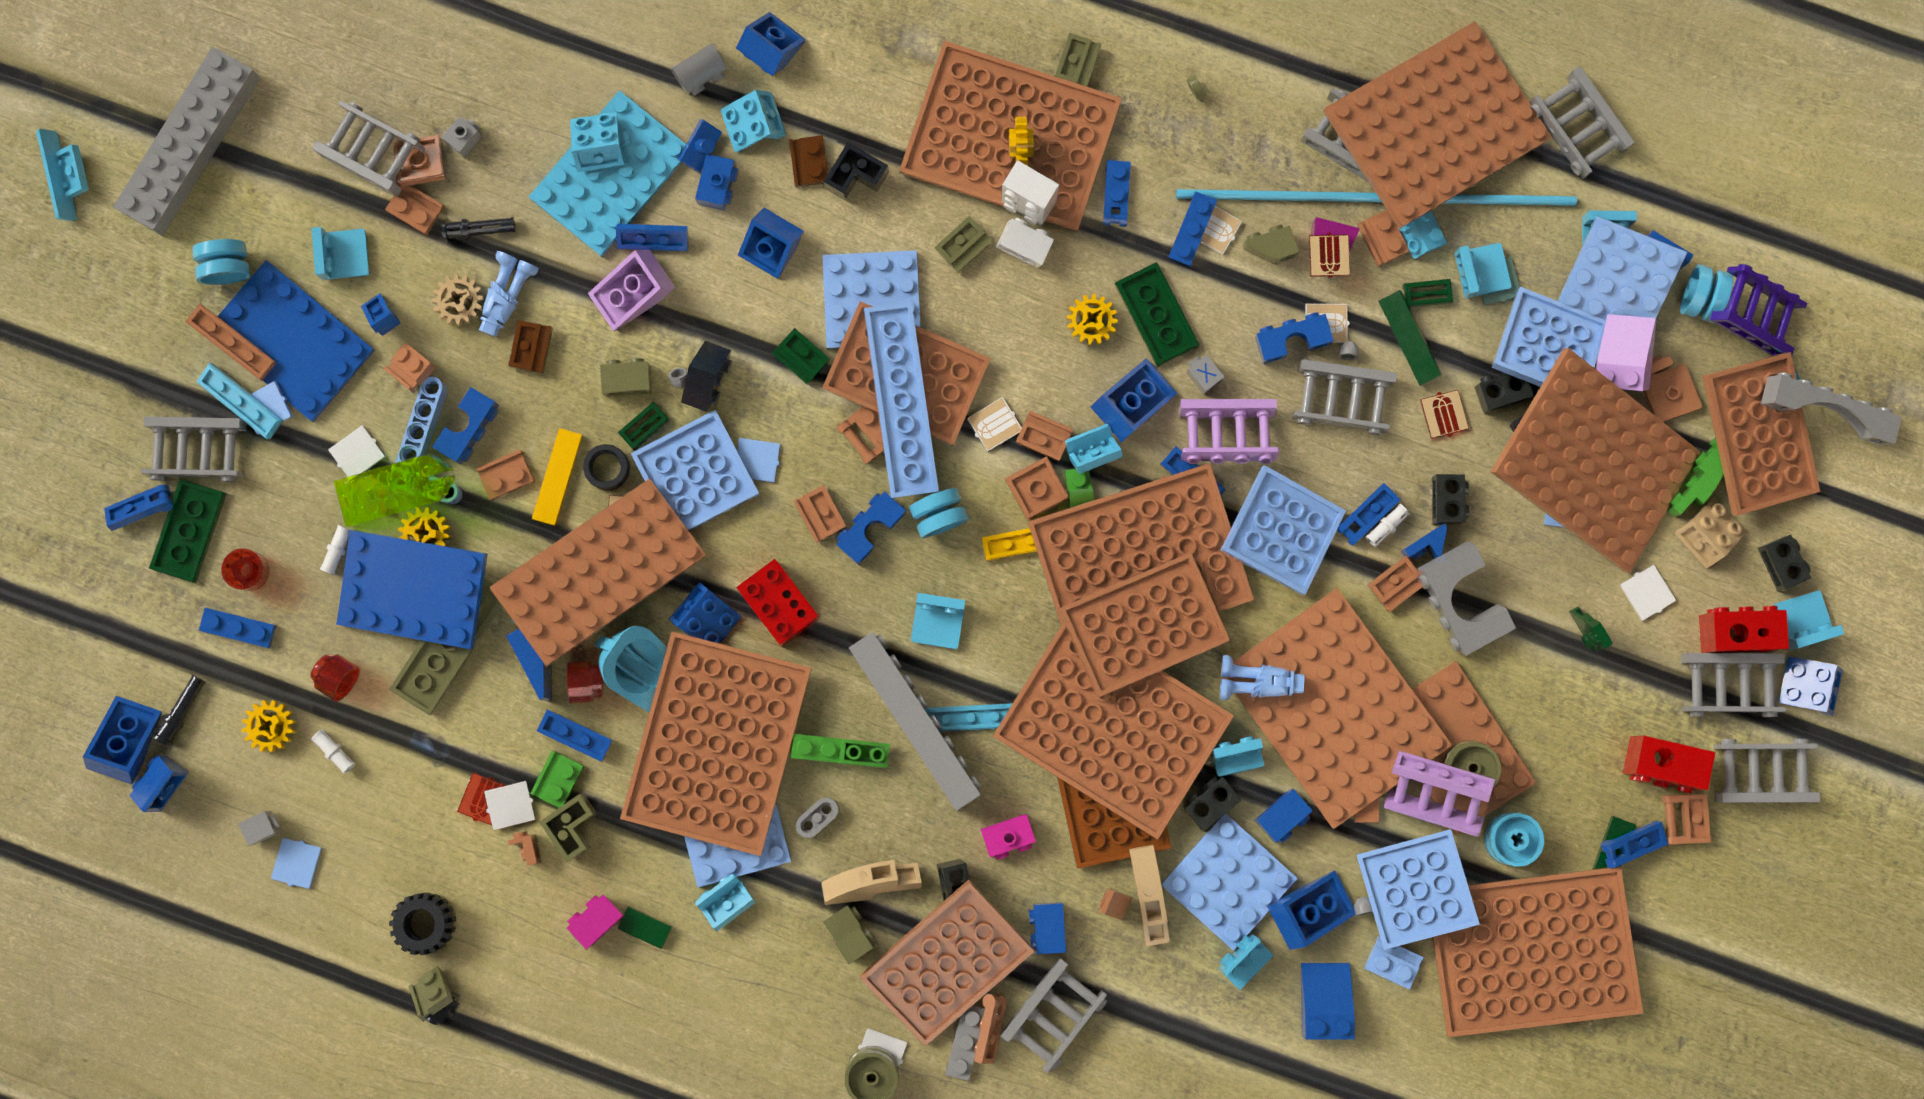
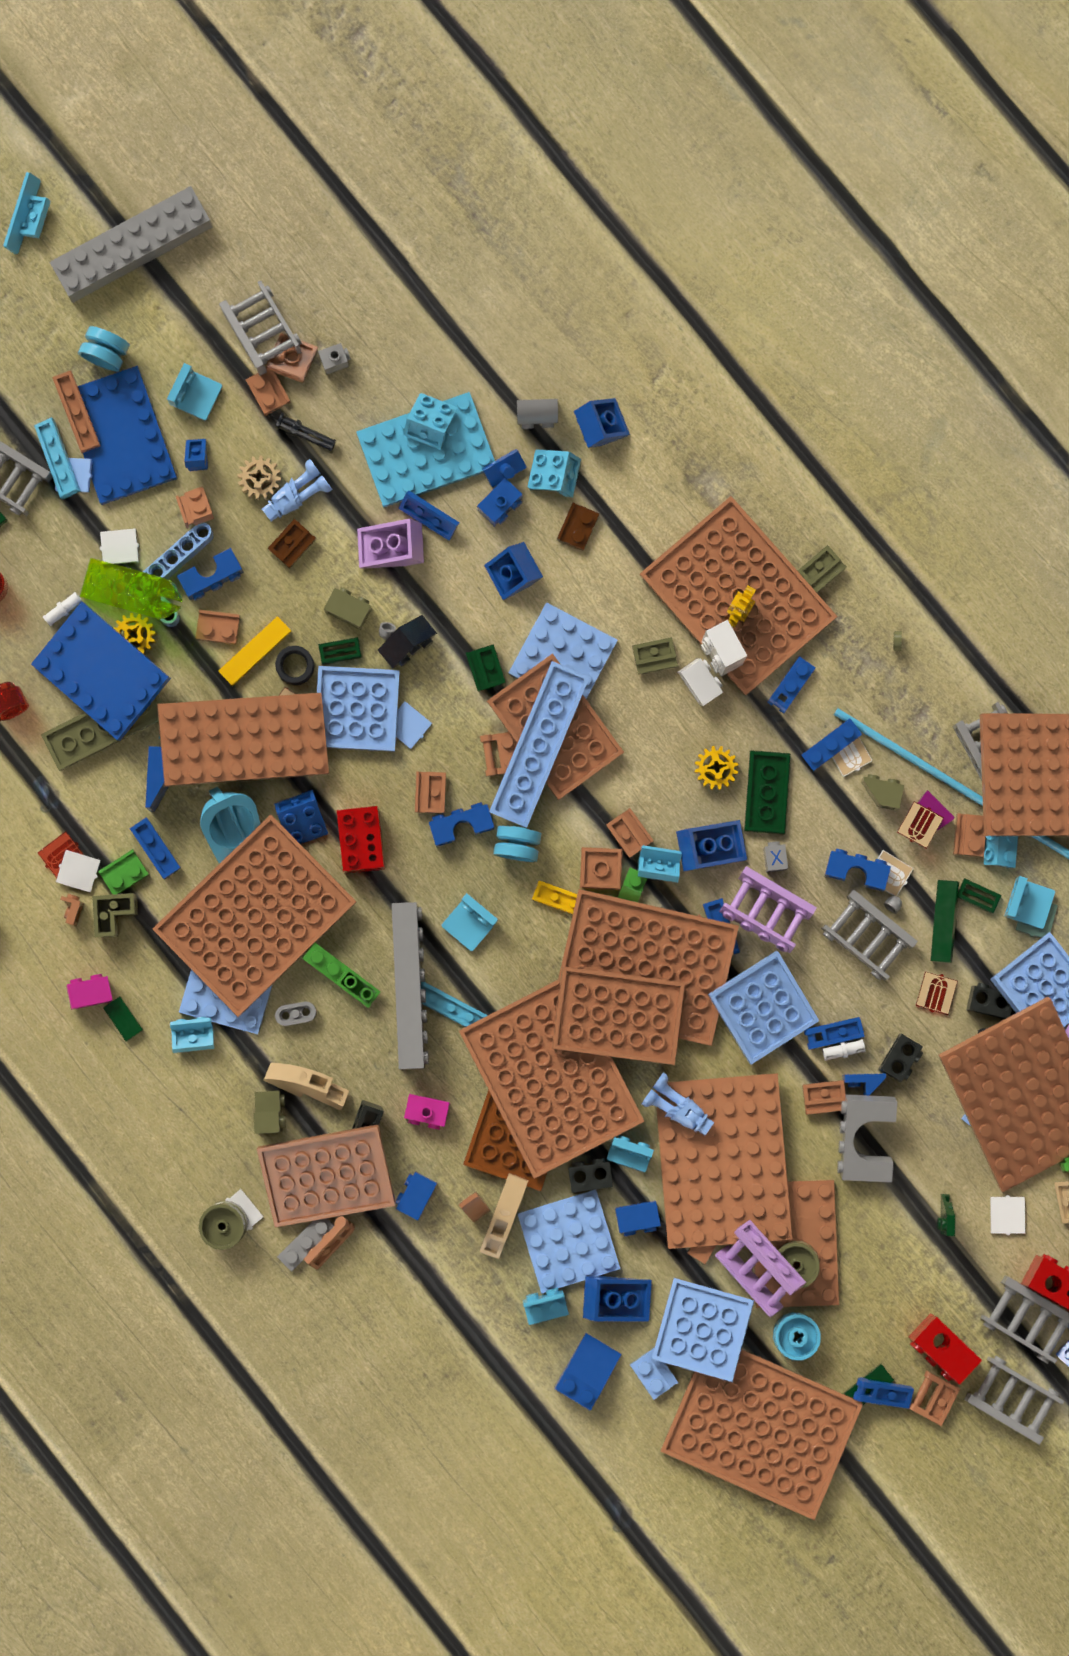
camera: 25 degrees right, 0 degrees up
clear red piece [567,661,603,704] -> none
black brick [823,142,889,200] -> none
piece [967,397,1022,452] -> none
light grey fence [1000,957,1107,1073] -> none
light grey hinge [1354,897,1373,916] -> none

